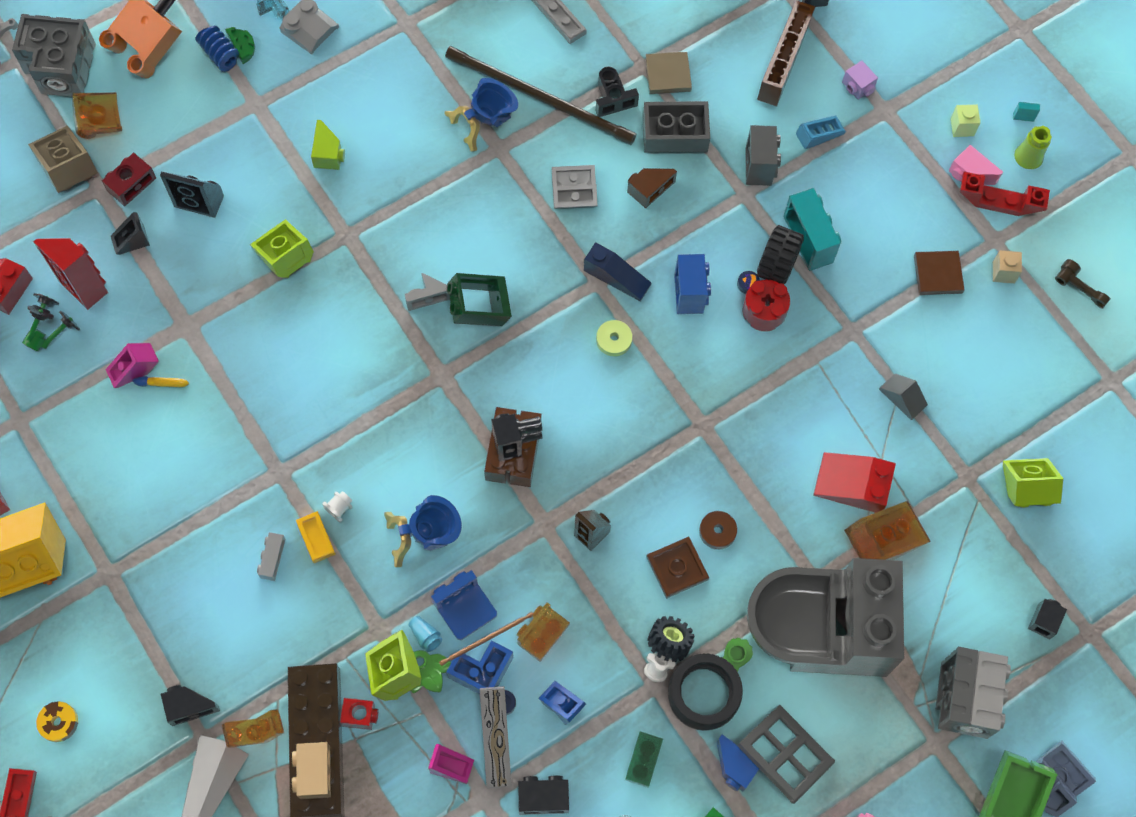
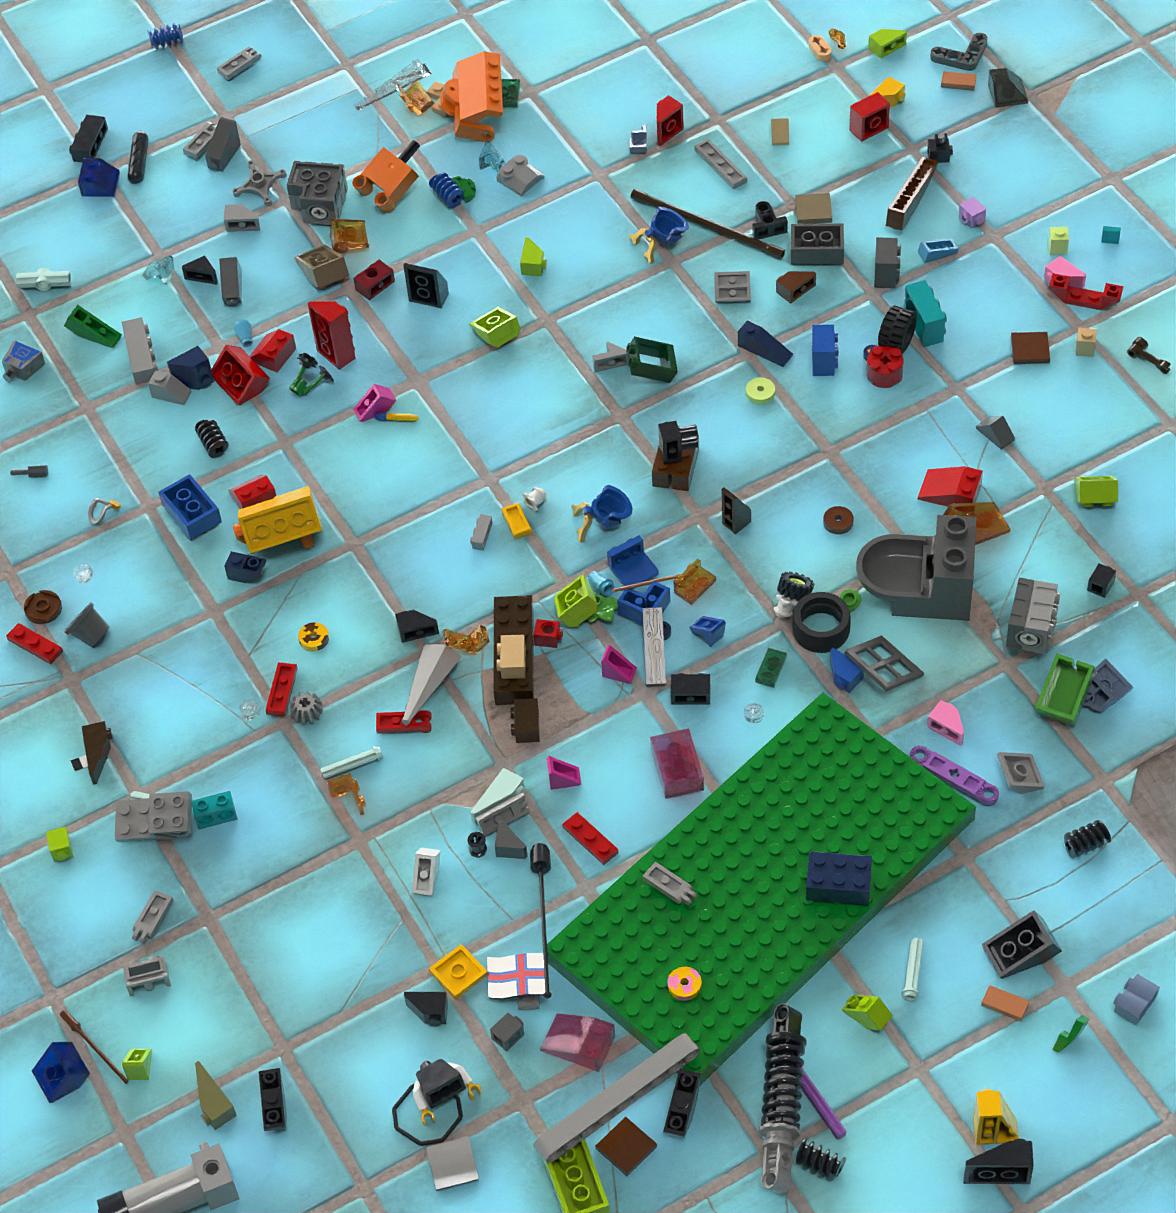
camera: 10 degrees right, 15 degrees down
black slope [111,212,150,255] -> none
reddish brown tile [646,536,709,599] -> none
lime plant [1014,126,1052,169] -> none

